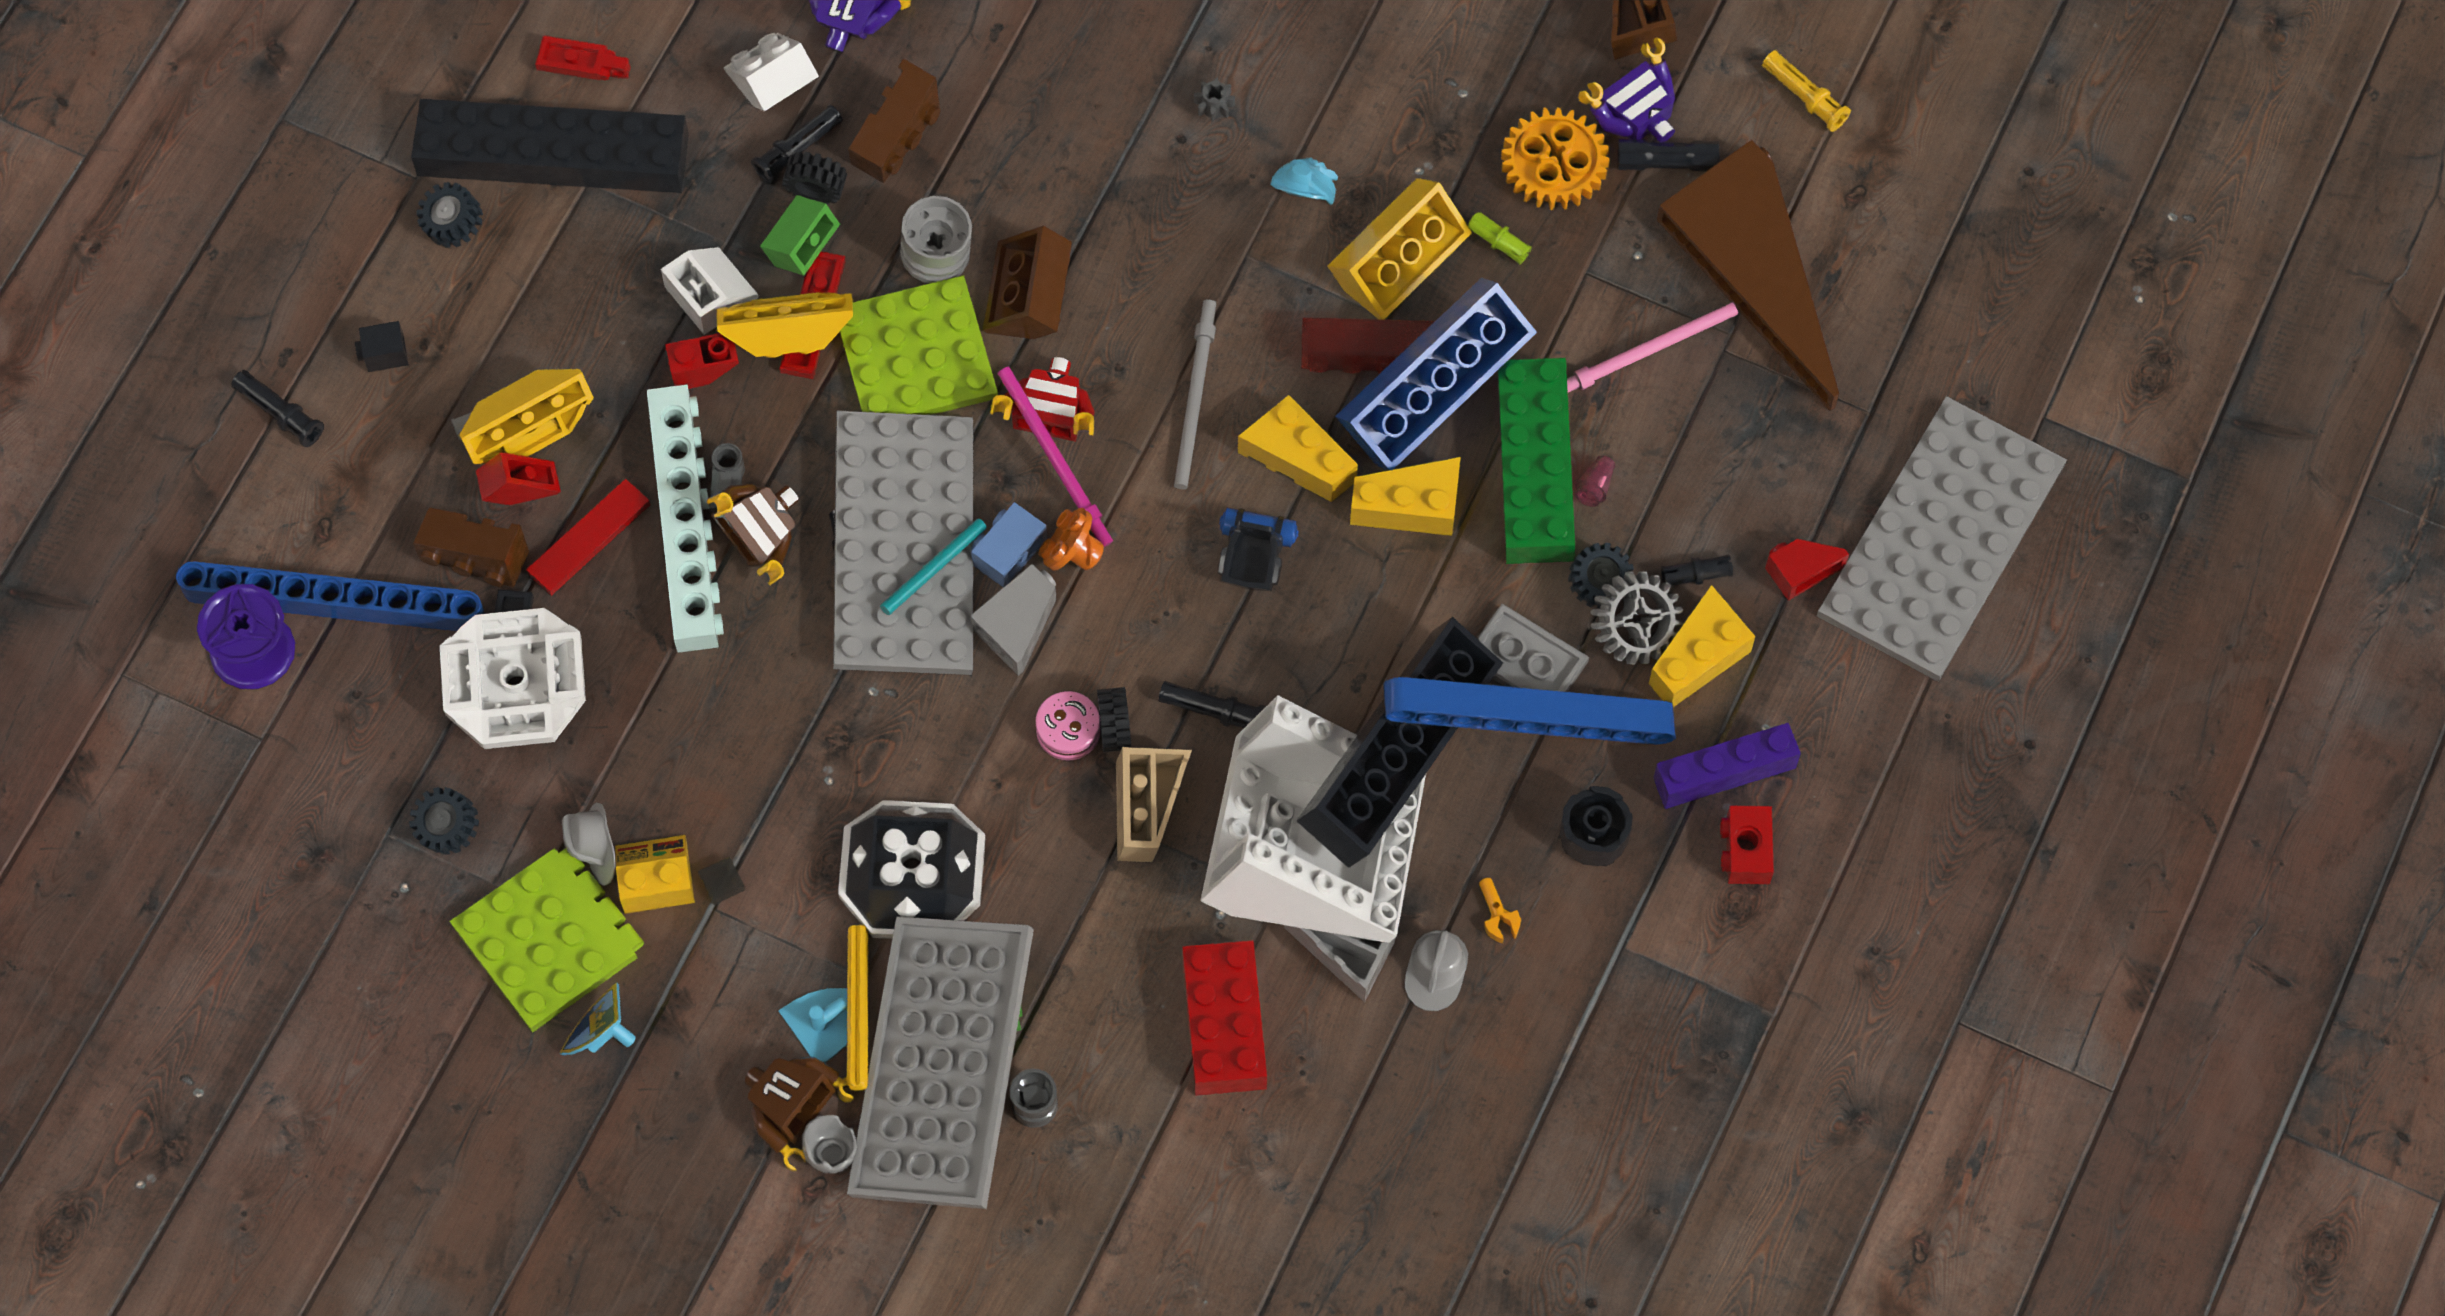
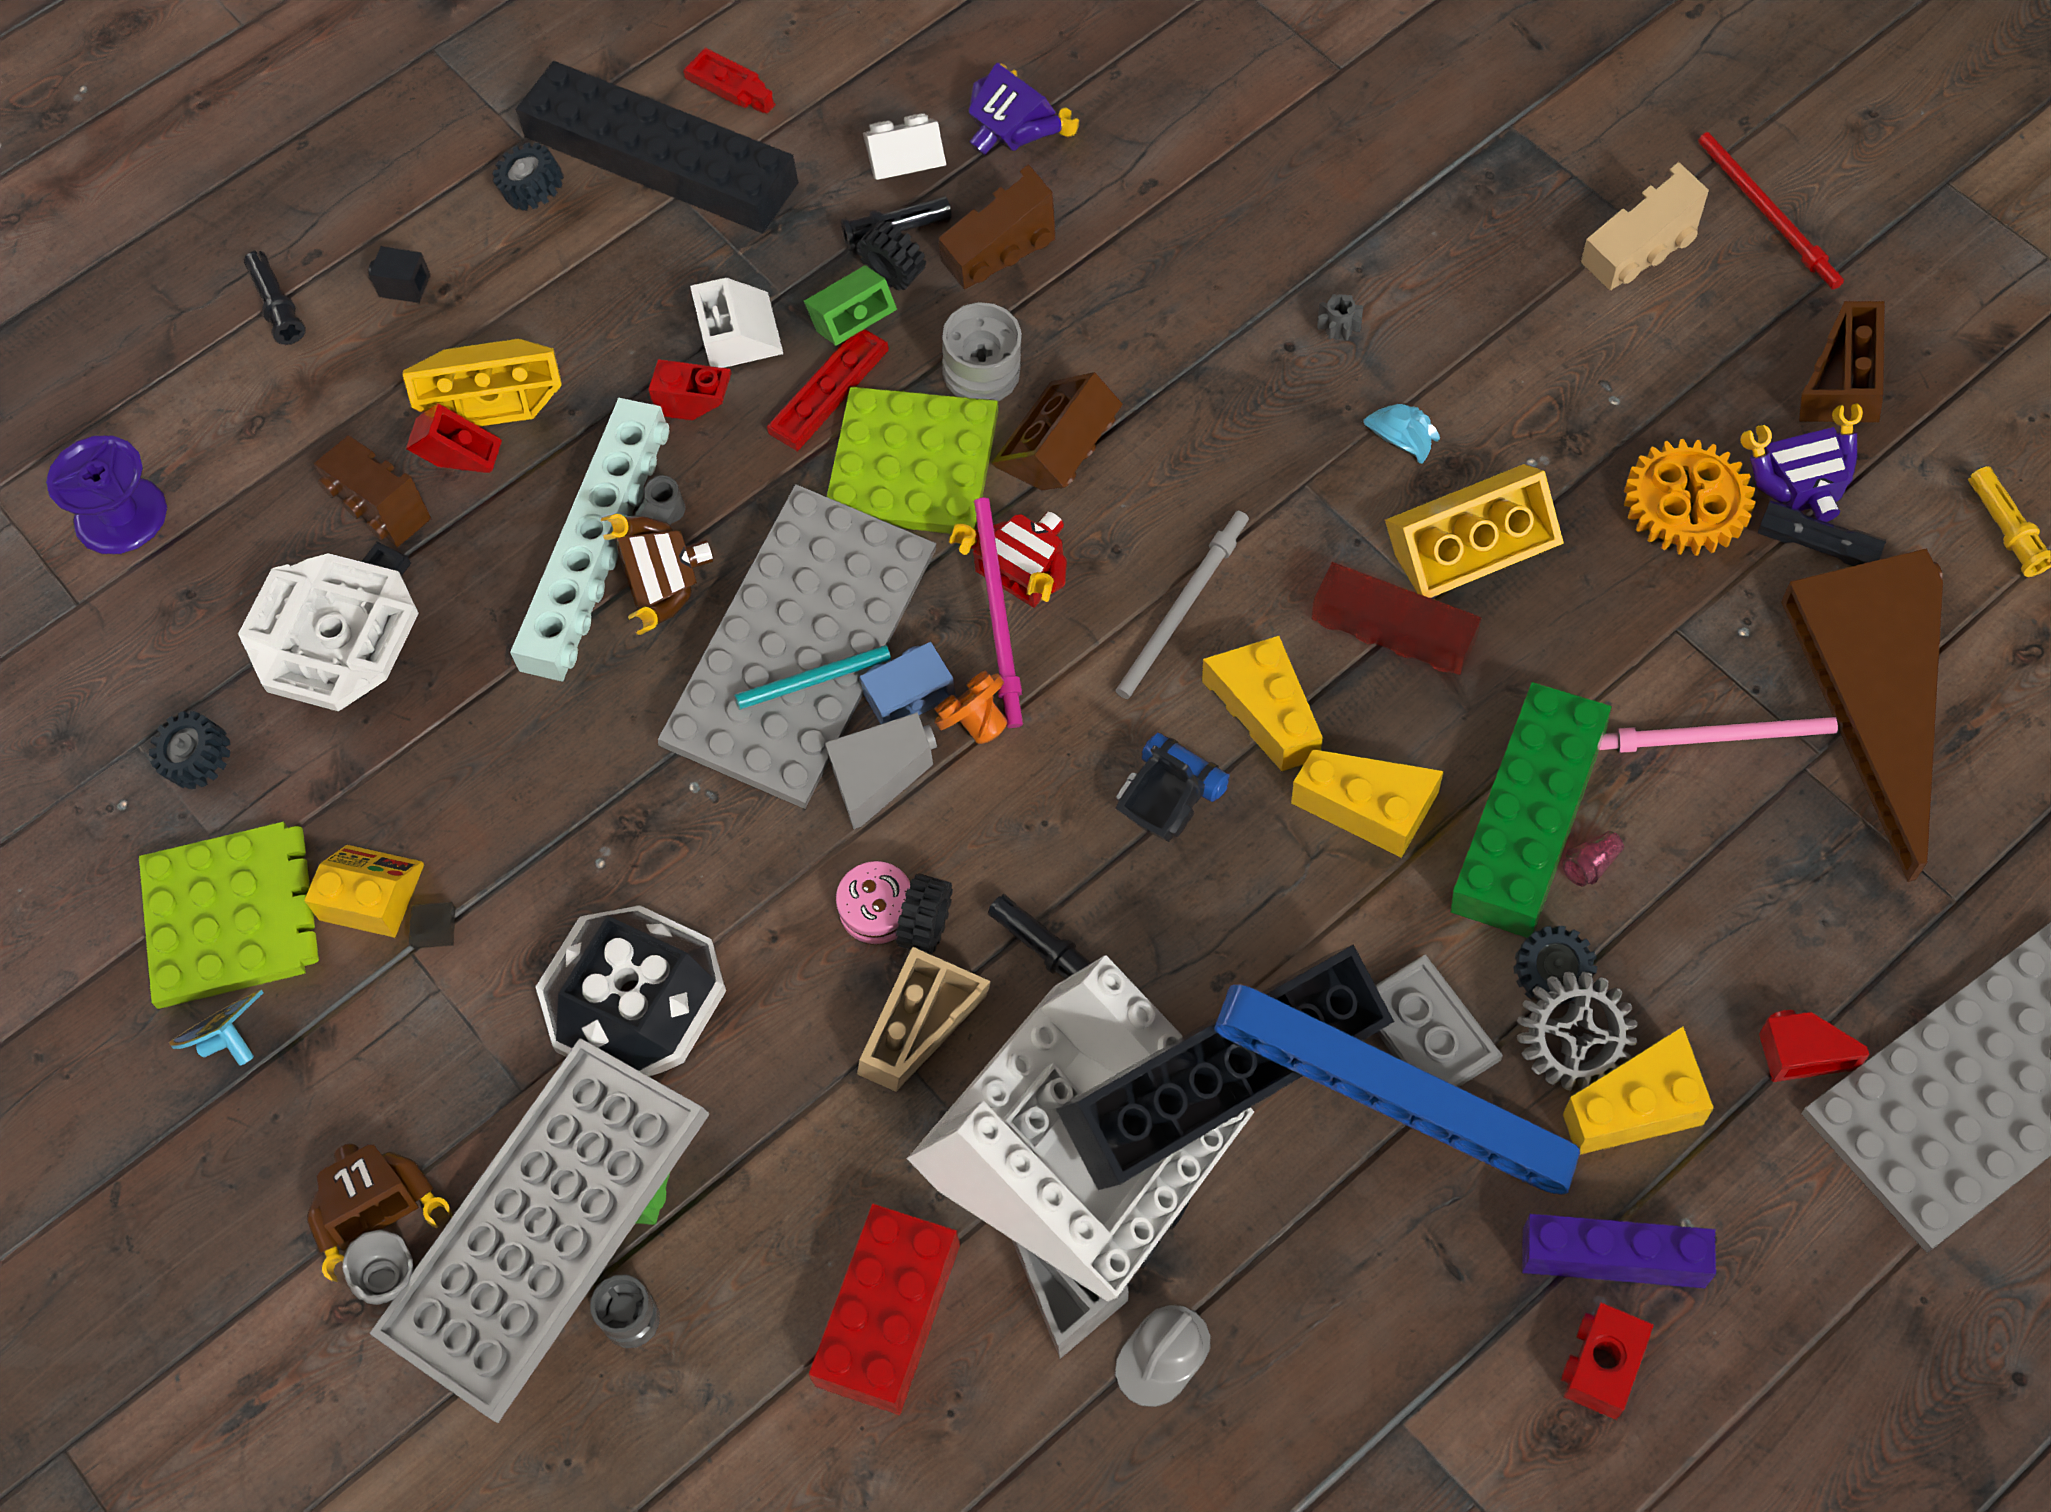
camera: 30 degrees right, 5 degrees down
blue beam [176,561,485,631] -> none
red tile [526,479,651,596] -> none
light grey piece [562,803,615,886] -> none
yellow wedge [717,292,853,358] -> none
medium azure shield [778,988,847,1063] -> none
yellow axle [847,924,868,1091] -> none
blue brick [1335,278,1537,471] -> none
lime axle [1468,212,1532,265] -> none
light orange bar [1479,877,1521,943] -> none
black brick [1559,786,1633,867] -> none
black pin [1661,554,1733,586] -> none

